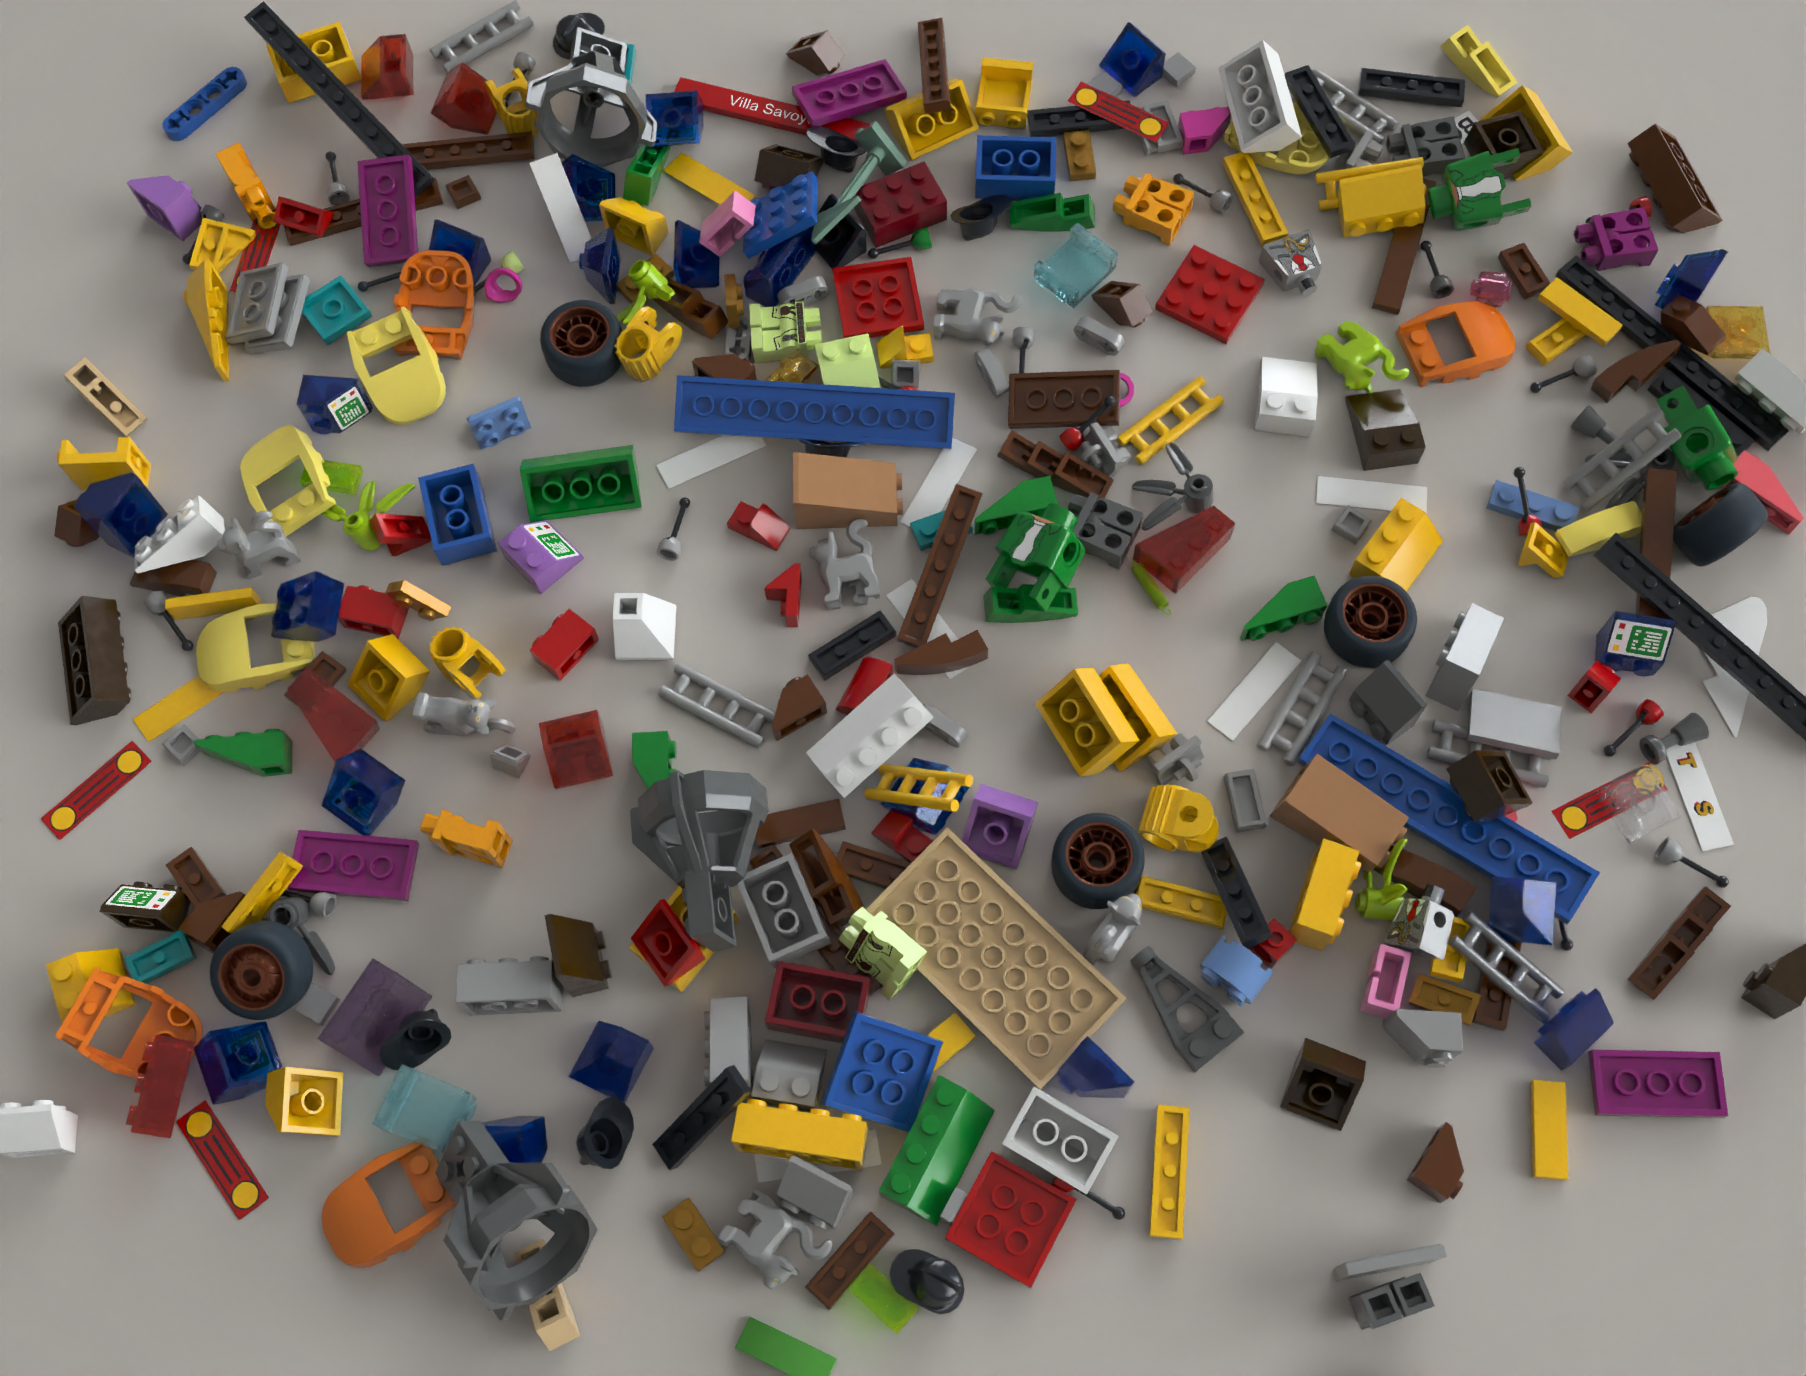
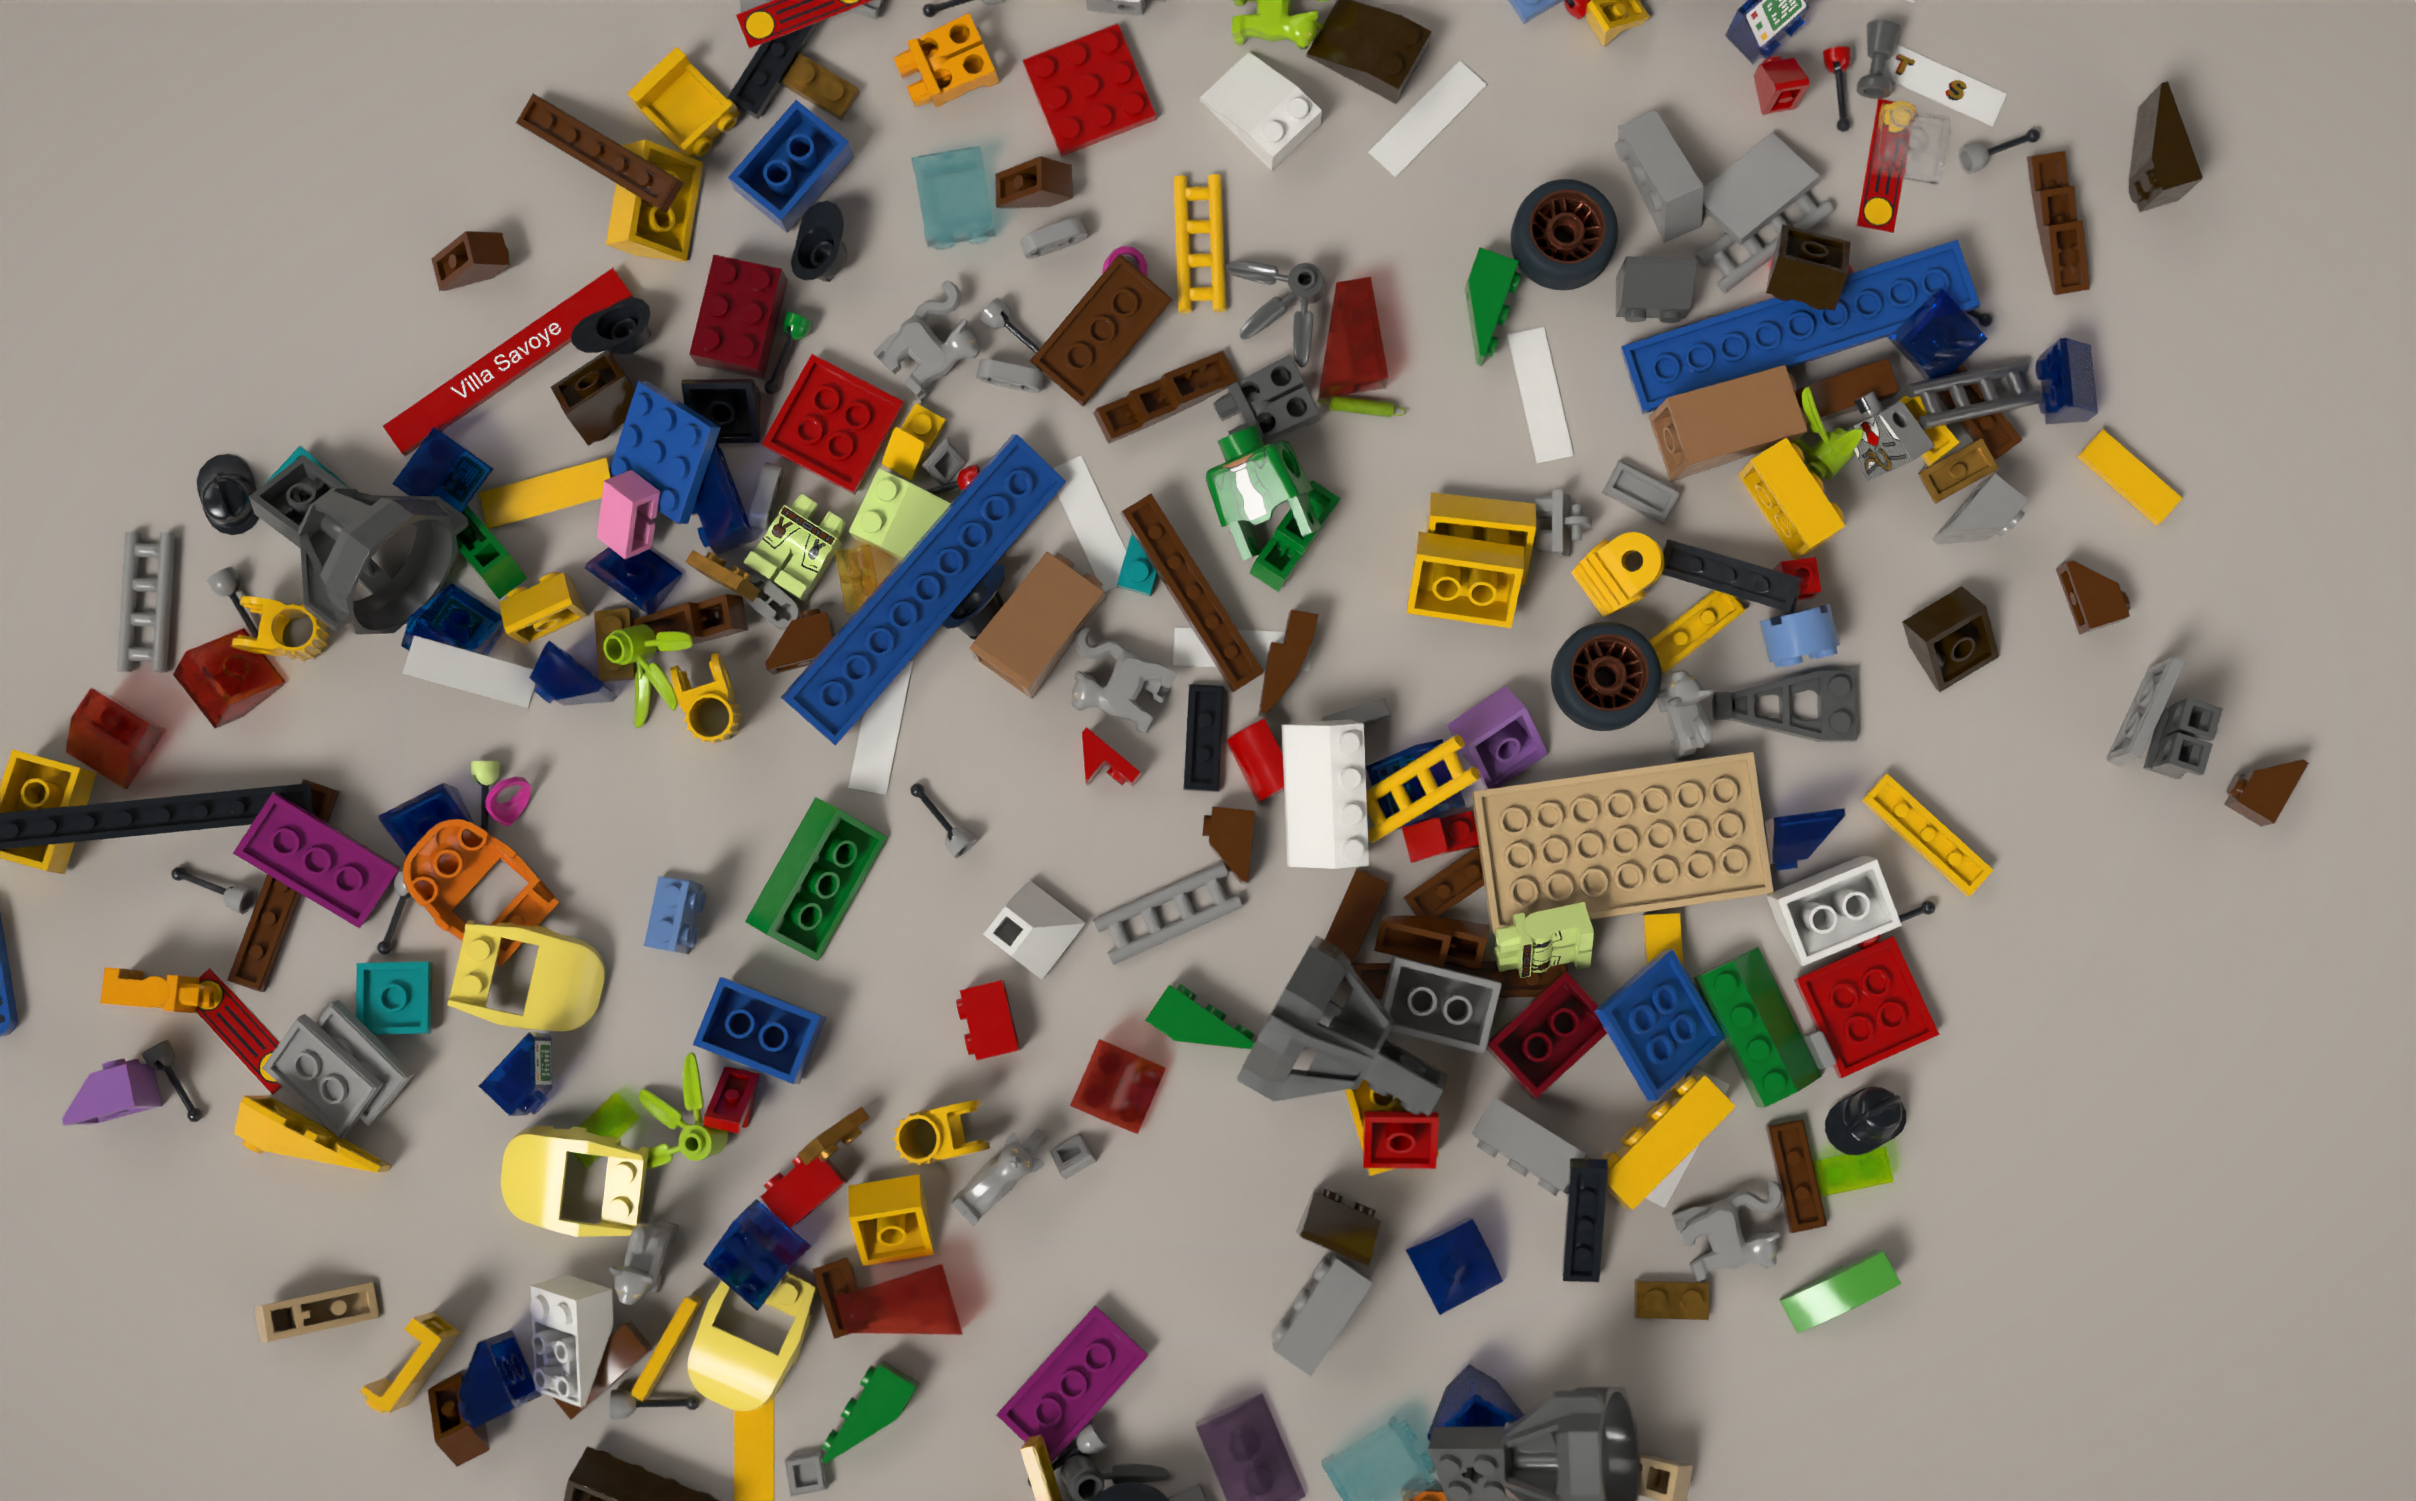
camera: 55 degrees left, 15 degrees up
yellow wing [189,218,256,274] -> none
red slope [273,196,334,237] -> none
clear blue slope [321,748,406,836] -> none
reddish brown plate [377,131,535,170] -> none
black piece [380,1008,451,1071] -> none
light orange hips [420,809,513,868] -> none
reddish brown tile [445,175,481,209] -> none
medium lavender slope [498,520,584,594] -> none
wheel [540,300,622,387] -> none
black piece [576,1097,634,1169] -> none
red slope [727,501,790,551] -> none
light grey slope [751,1040,827,1112] -> none
light grey slope [776,1155,853,1230] -> none
magenta plate [792,59,907,127] -> none
sand green piece [811,121,908,244] -> none
green slope [974,476,1058,535] -> none
green slope [1010,193,1095,232] -> none
hinge [1059,396,1116,452] -> none
light grey hips [1080,422,1130,478] -> none
light grey bar [1257,651,1348,766] -> none
light grey tile [1331,505,1372,545] -> none
yellow slope [1349,498,1443,592] -> none
bright pink piece [1360,944,1412,1019] -> none
magenta plate [1588,1049,1728,1118] -> none

